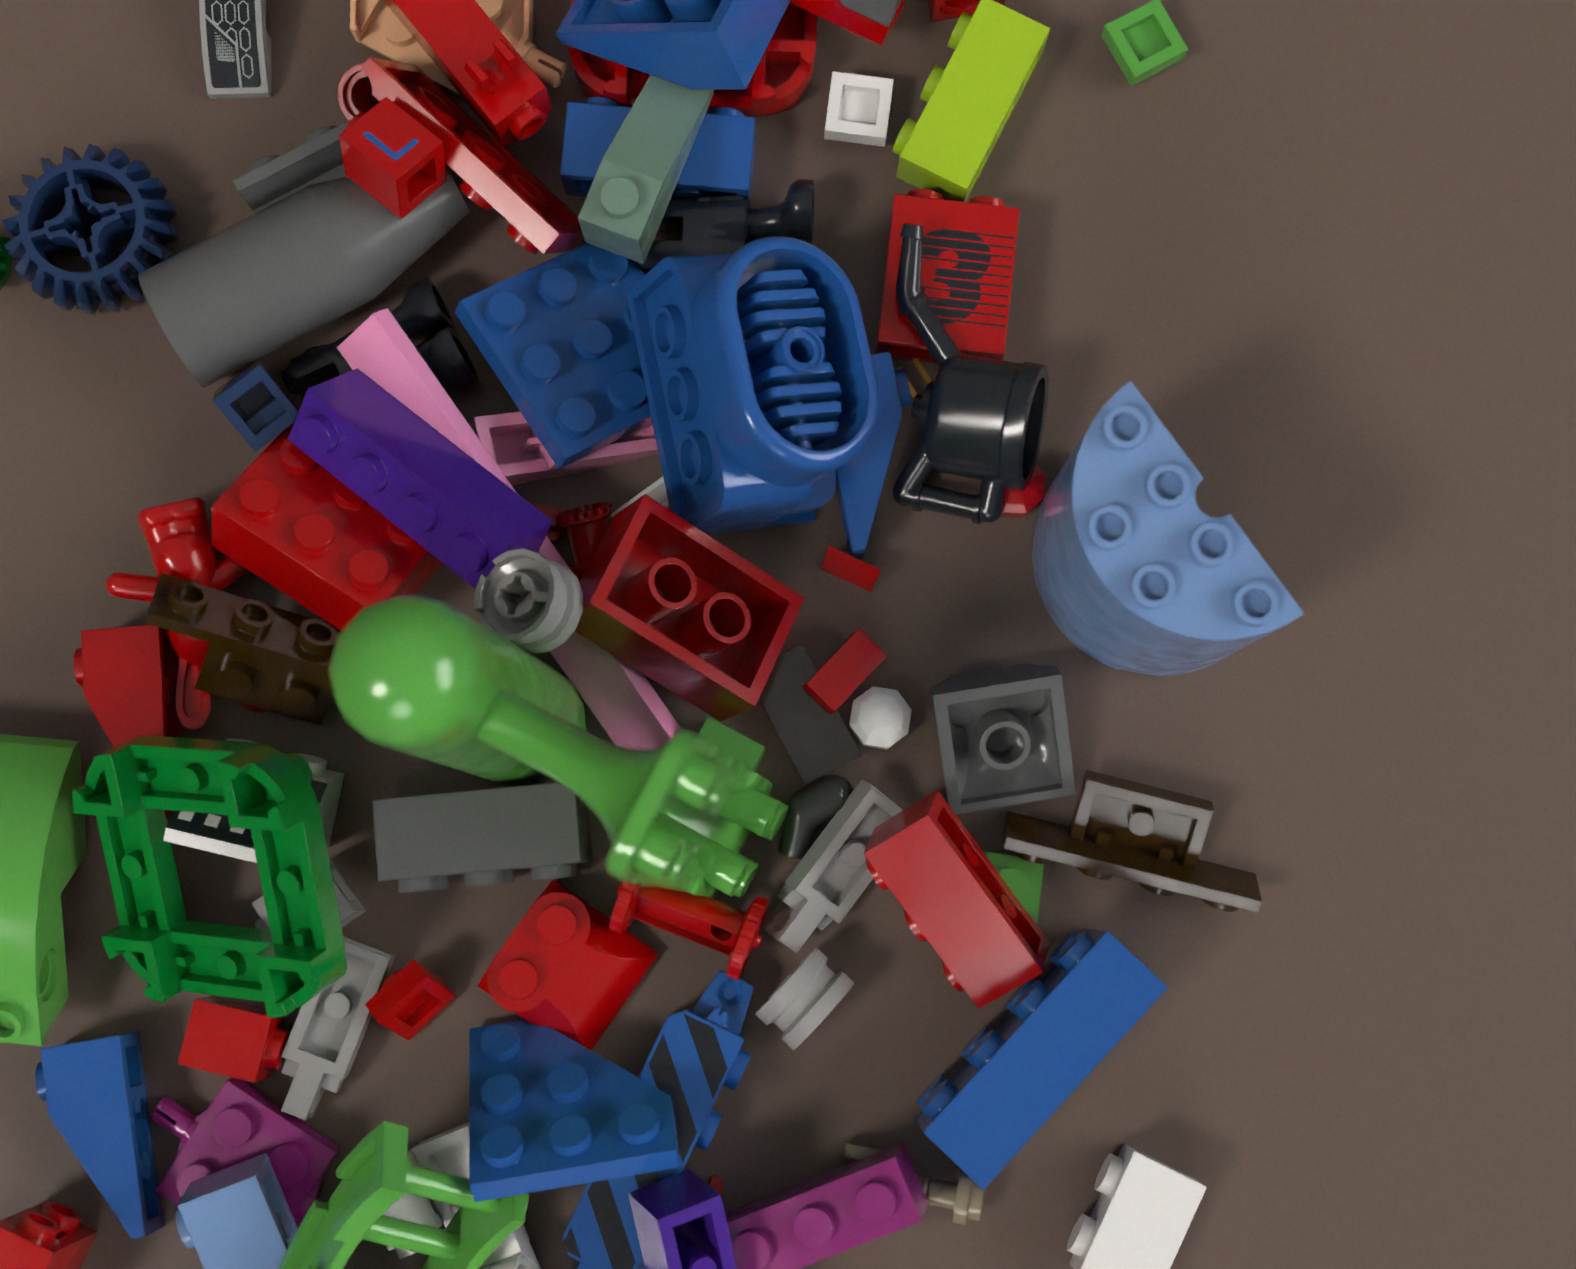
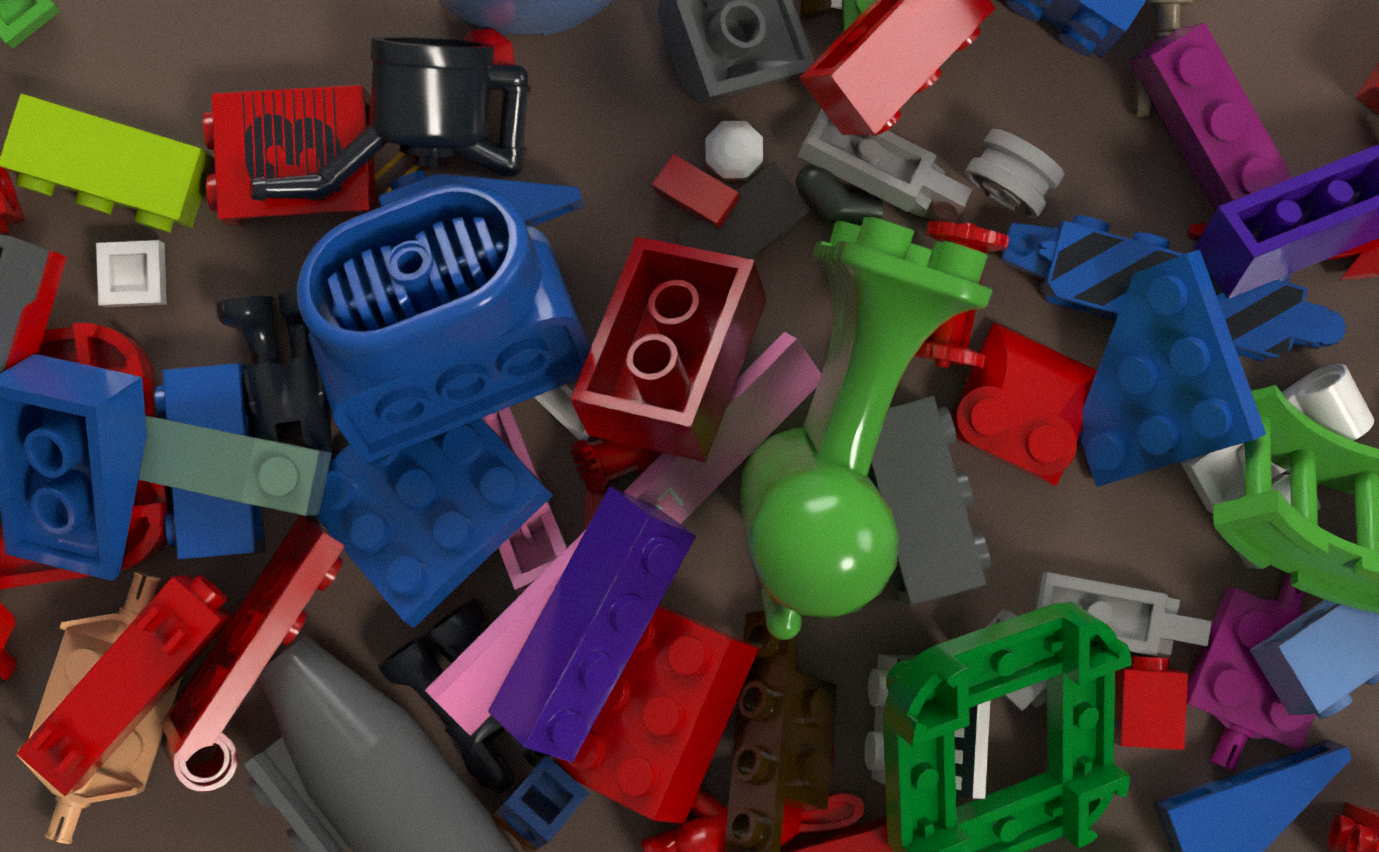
camera: 100 degrees left, 5 degrees up
red brick [339,97,447,219] -> none
red plate [365,959,456,1041] -> none
light grey wheel [474,548,583,653] -> none
bright green plate [698,717,765,772] -> none
red sticker [821,545,881,593] -> none

